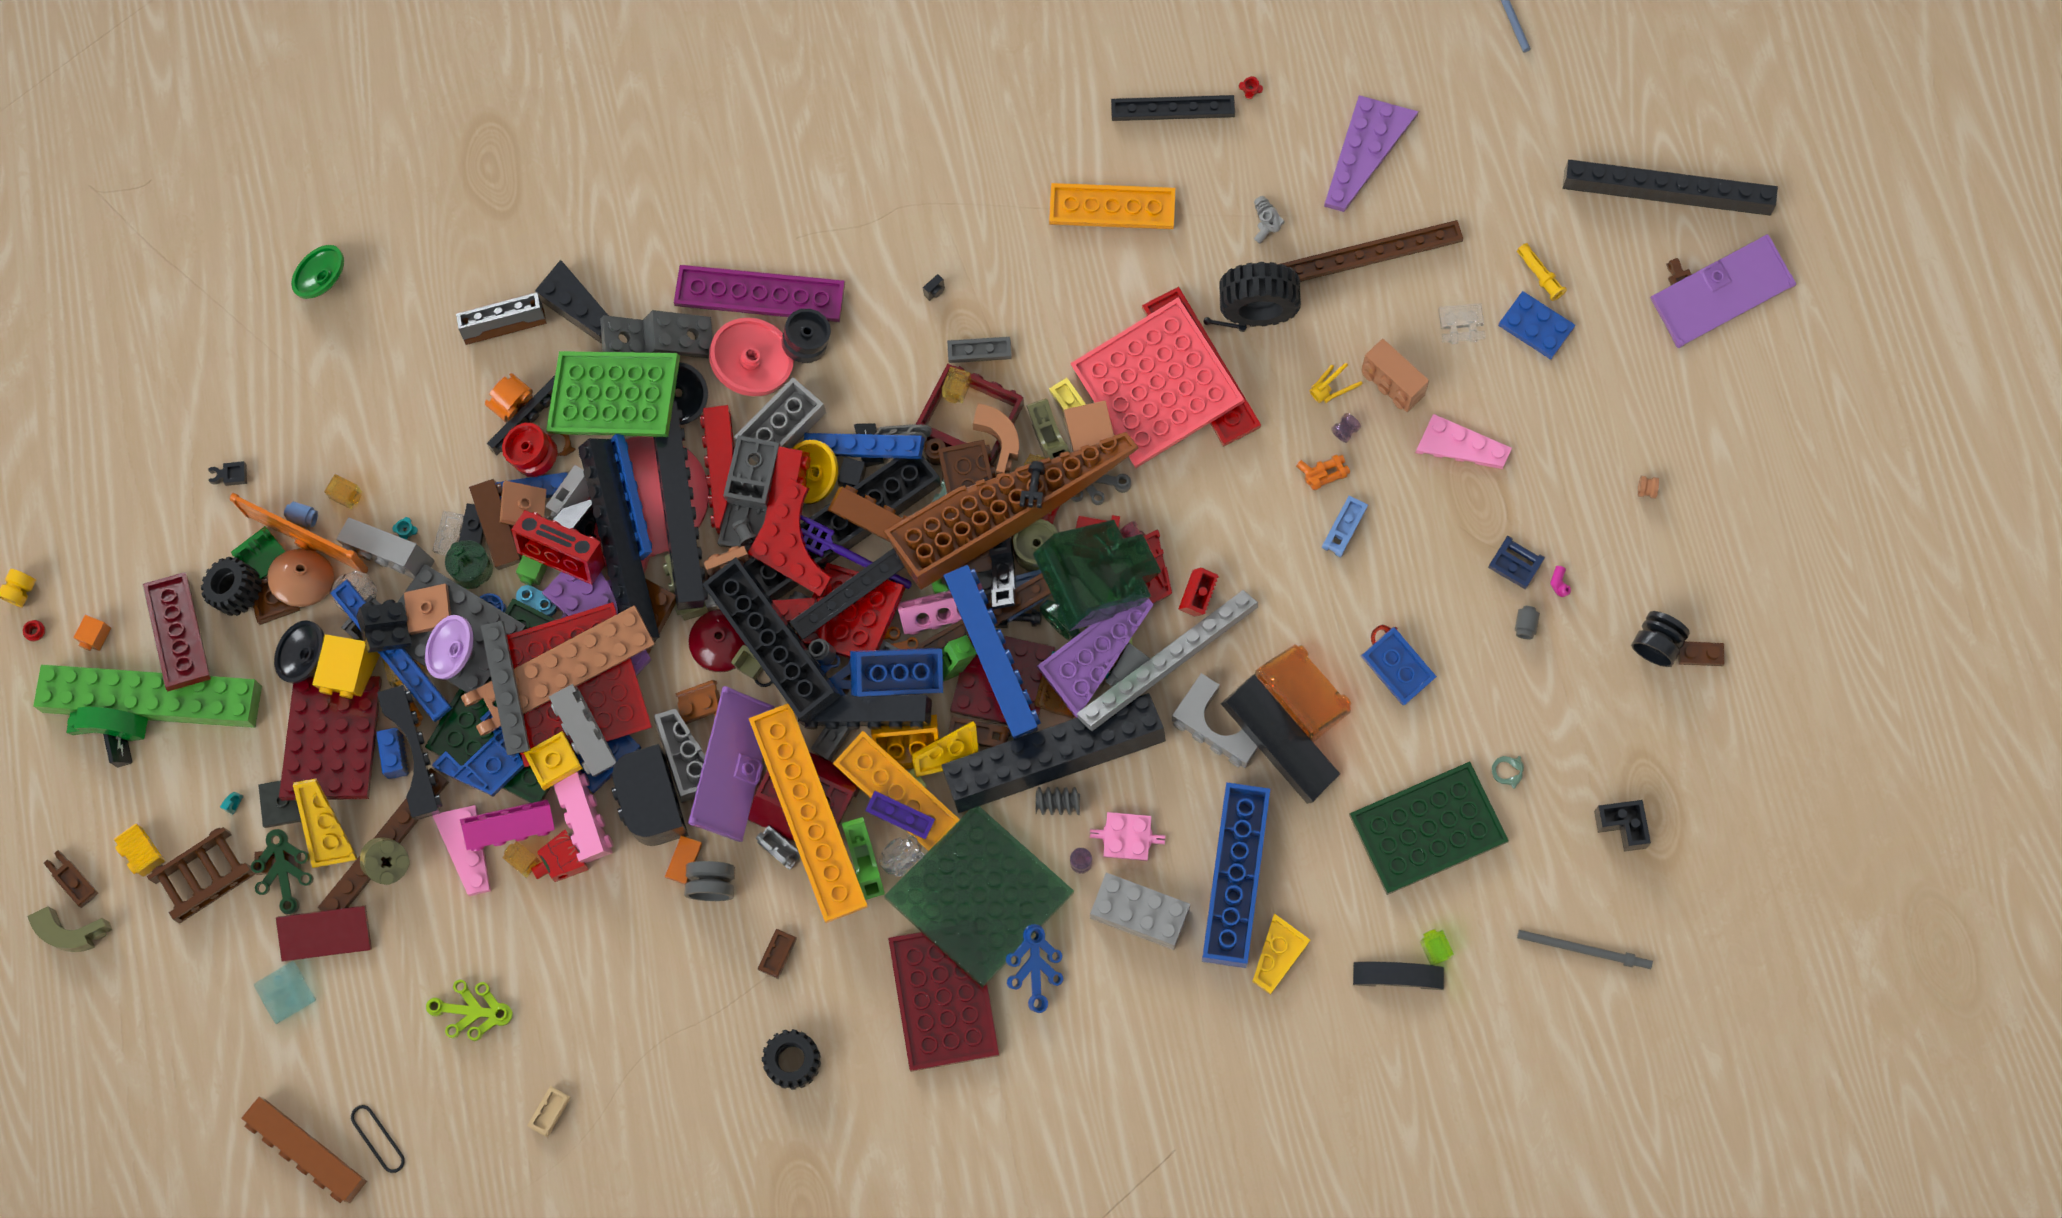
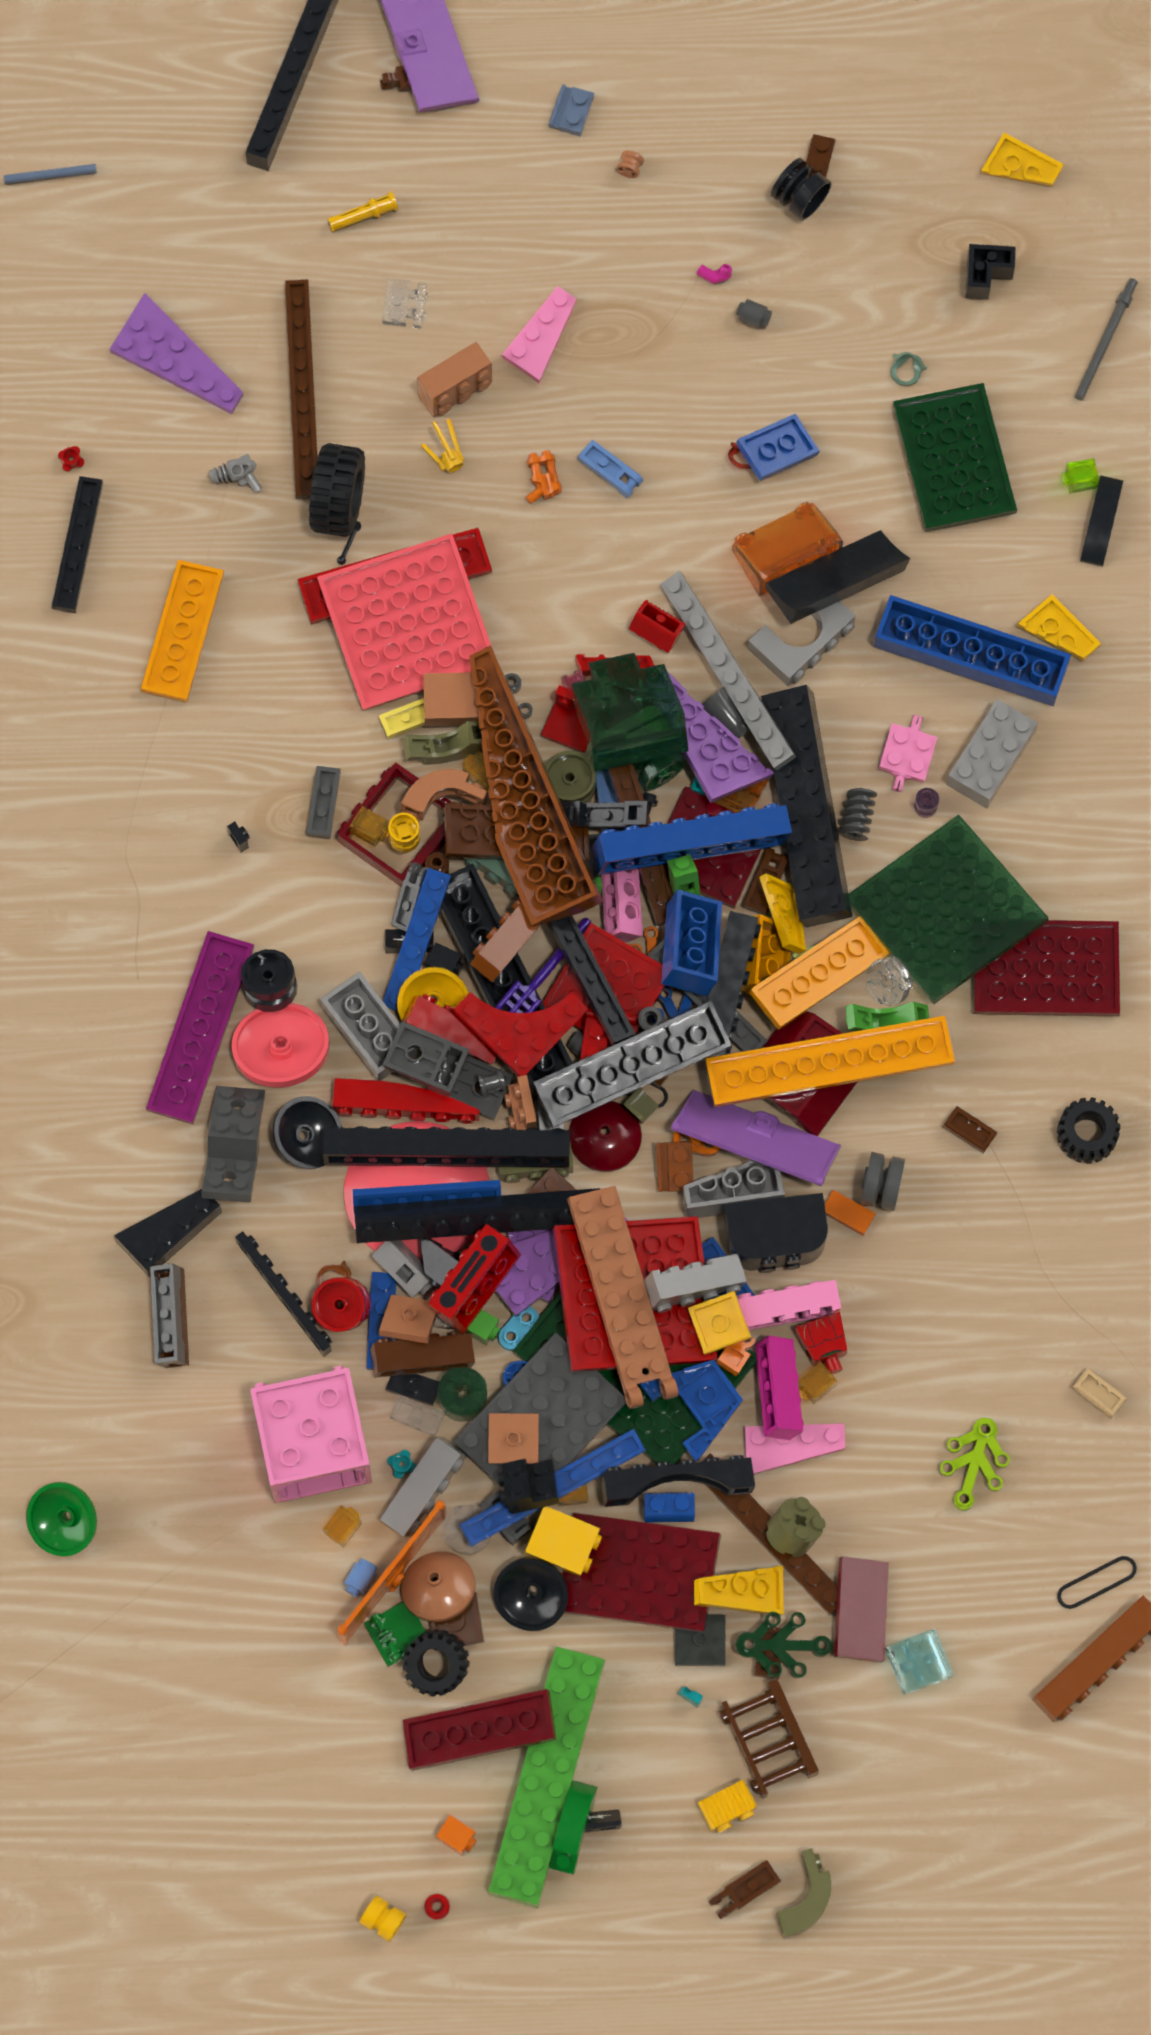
camera: 85 degrees left, 0 degrees up
black plate [208,461,247,486] -> none
lavender dish [425,615,474,680] -> none
dark grey plate [481,621,531,755] -> none
orange brick [485,373,533,422] -> none
bright green plate [546,351,680,437] -> none
dark grey hinge [756,825,800,870] -> none
dark purple plate [865,791,935,839] -> none
blue plant [1006,924,1063,1013] -> none
black hinge [1020,461,1046,509] -> none
wheel [1331,413,1361,443] -> none
dark blue plate [1488,536,1545,590] -> none
blue plate [1498,291,1575,360] -> none
none -> bright pink piece [250,1366,372,1503]
none -> yellow wheel [388,812,420,853]
none -> sand blue plate [549,84,594,137]
none -> orange plate [716,1337,756,1376]
none -> yellow wing [981,132,1064,187]

